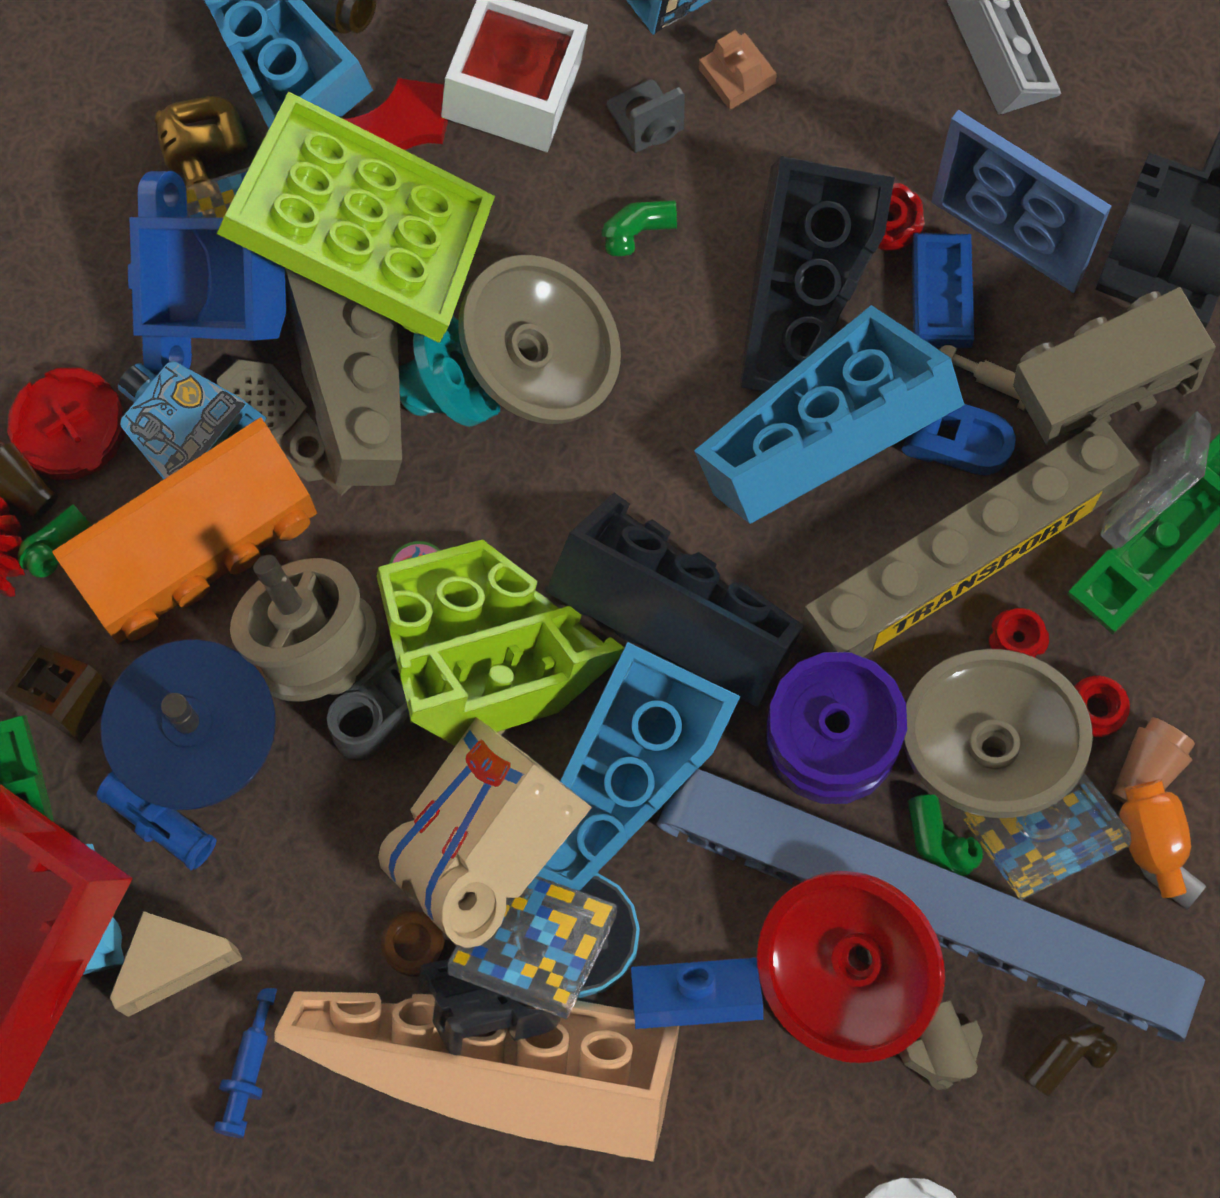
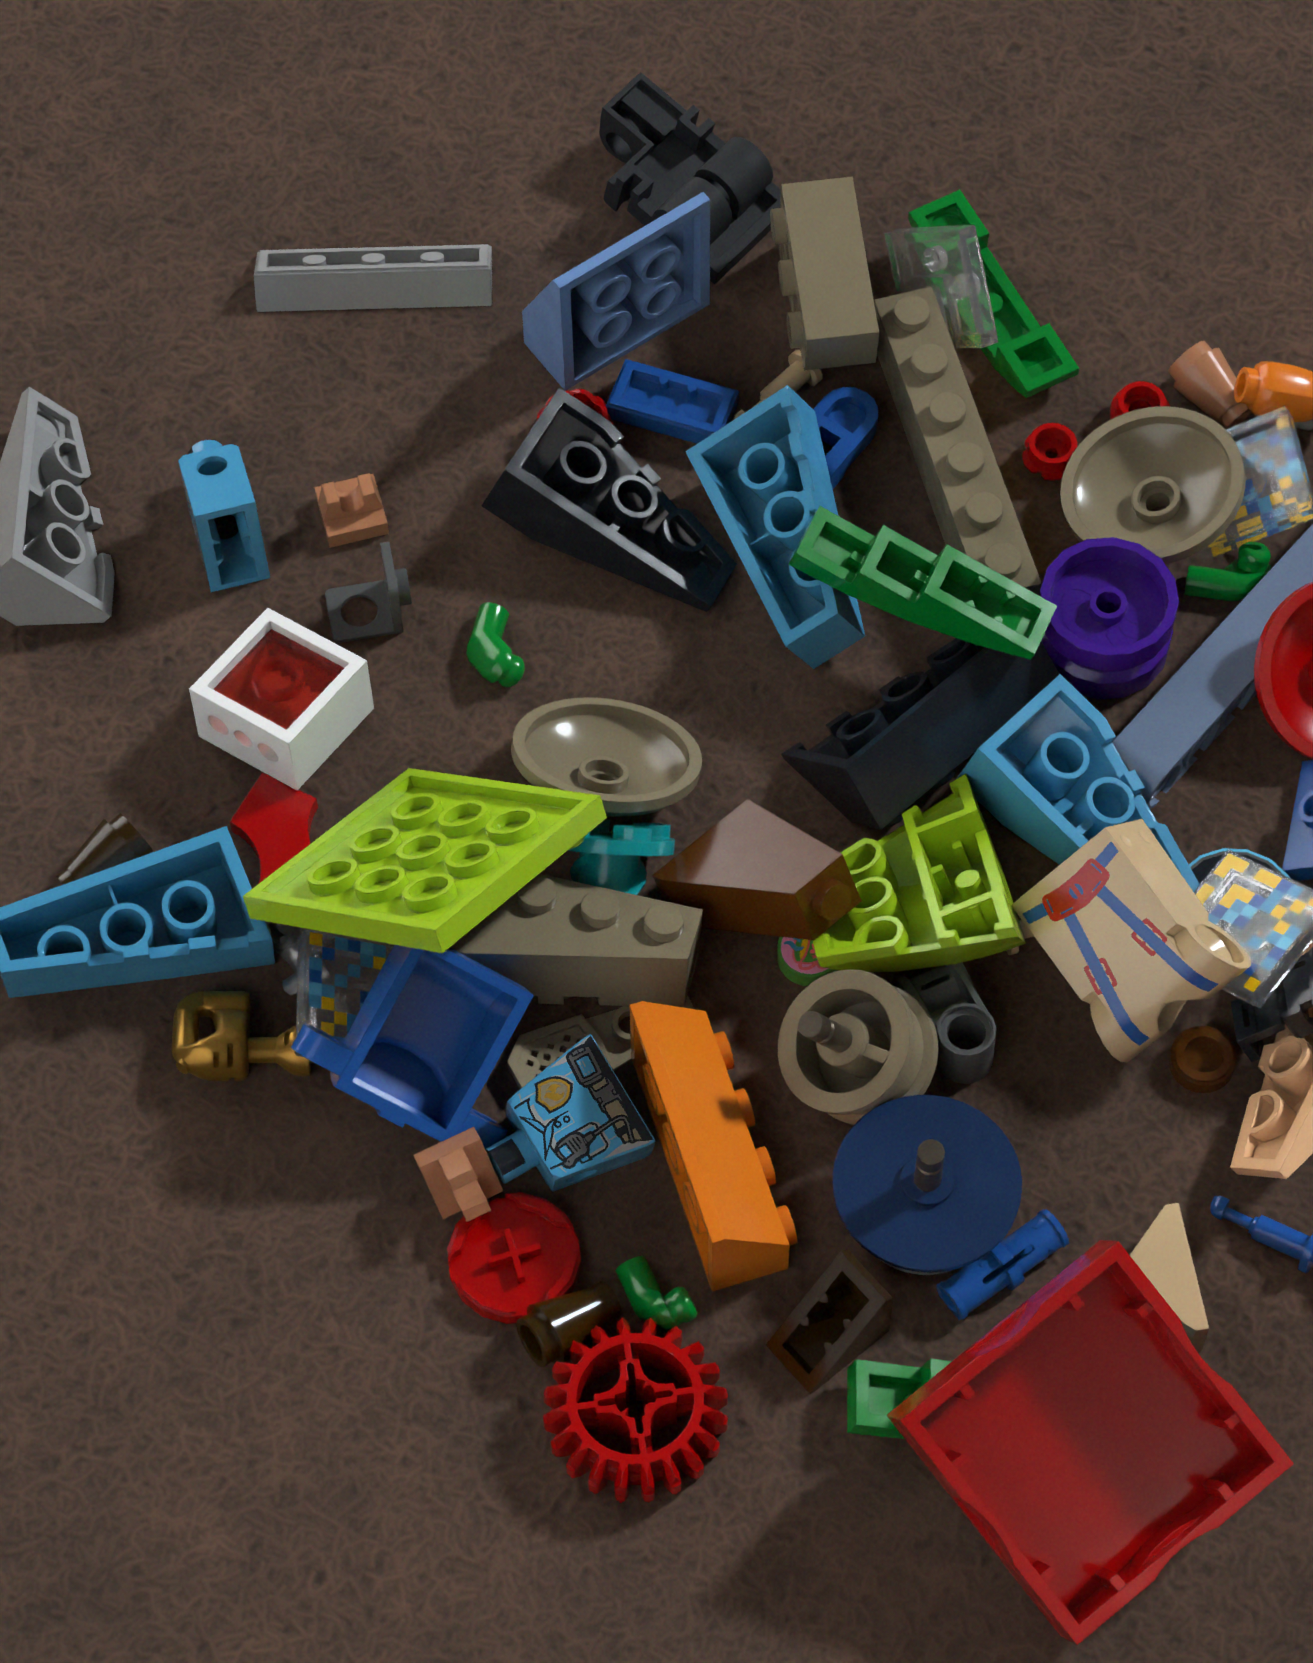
camera: 75 degrees left, 10 degrees down
none -> nougat tile [413,1127,503,1222]
none -> reddish brown slope [652,799,862,940]
none -> green slope [788,506,1057,660]

